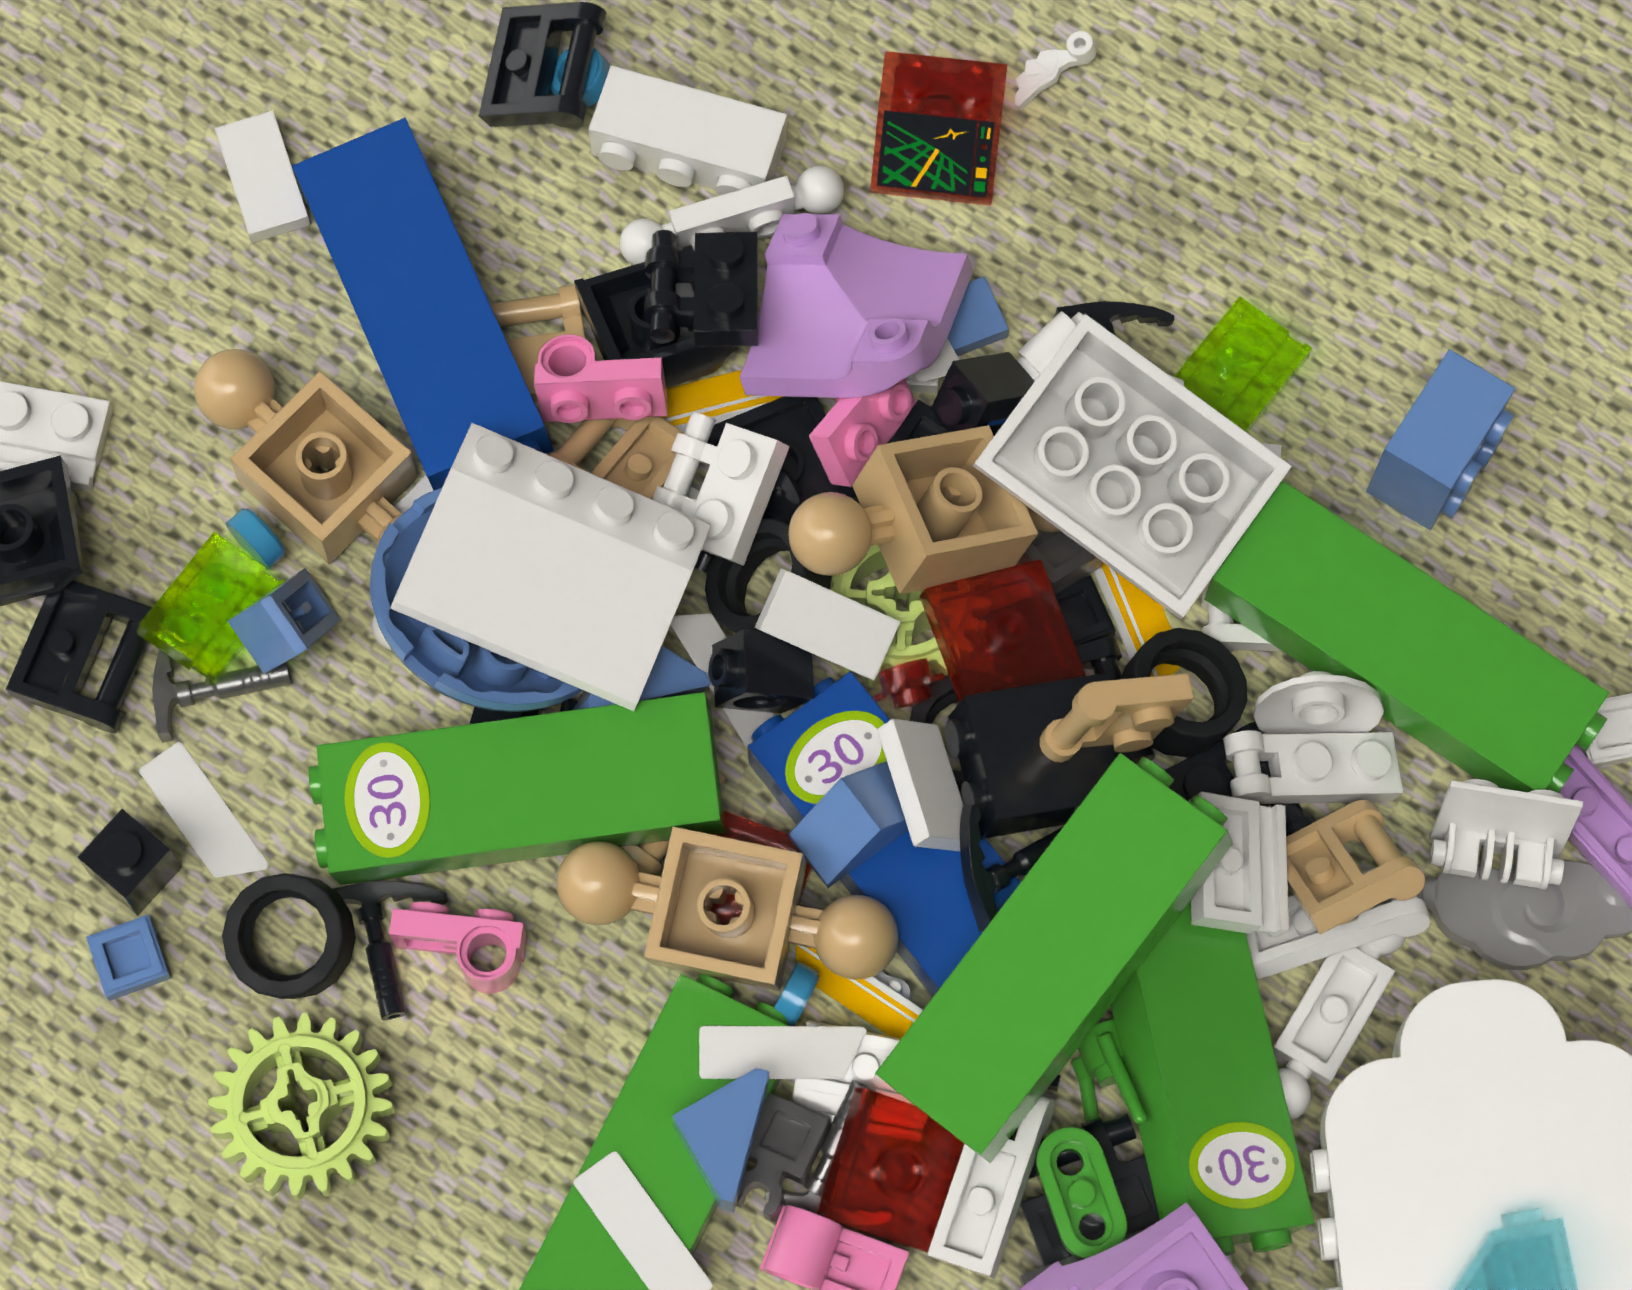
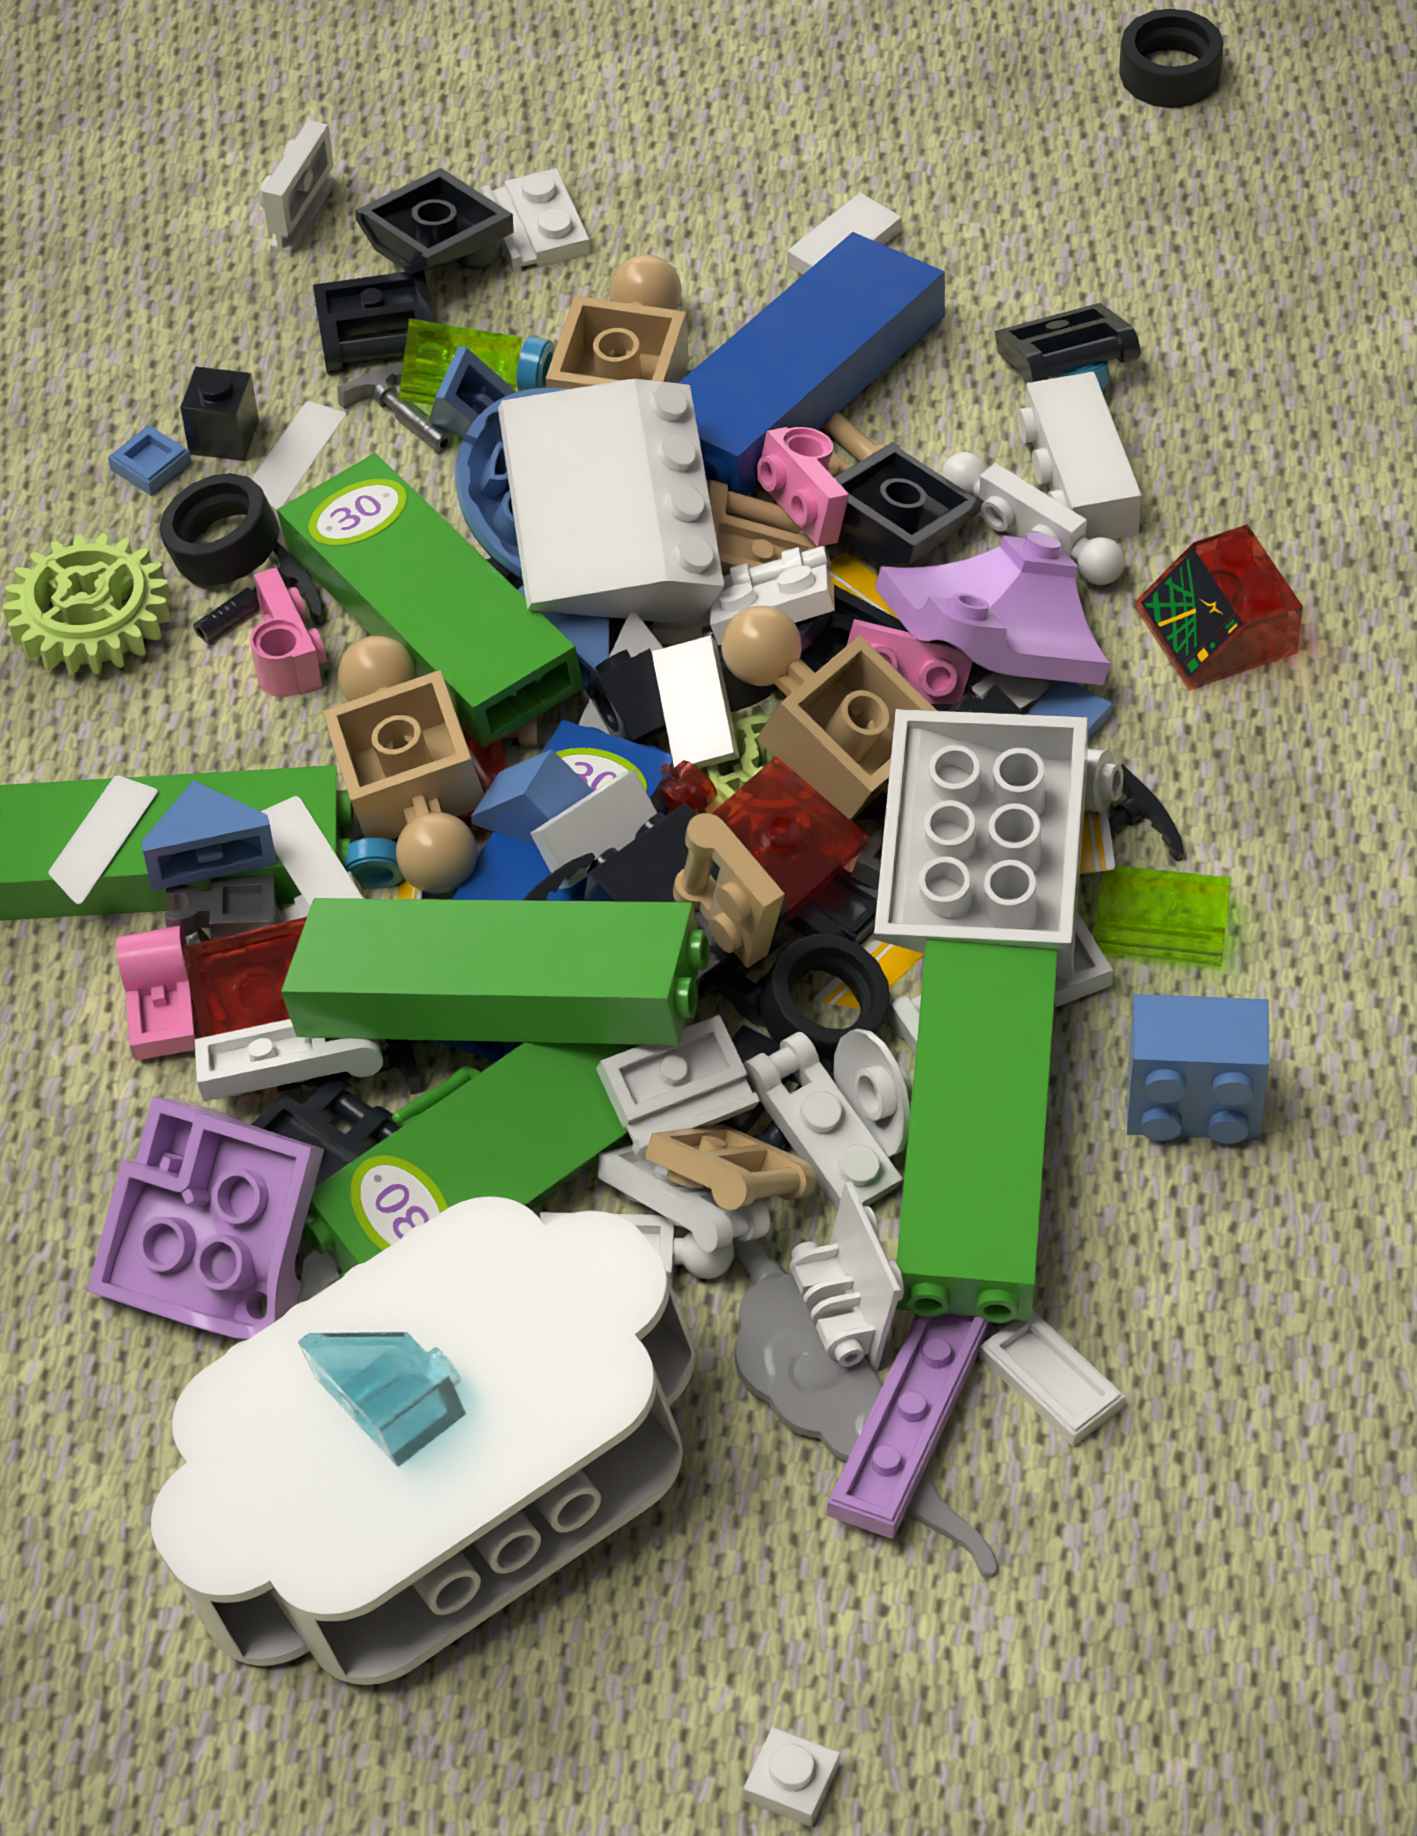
camera: 65 degrees right, 20 degrees down
black plate [644,230,758,347] -> none
white piece [1014,31,1097,110] -> none
bright green plate [1036,1127,1127,1260] -> none

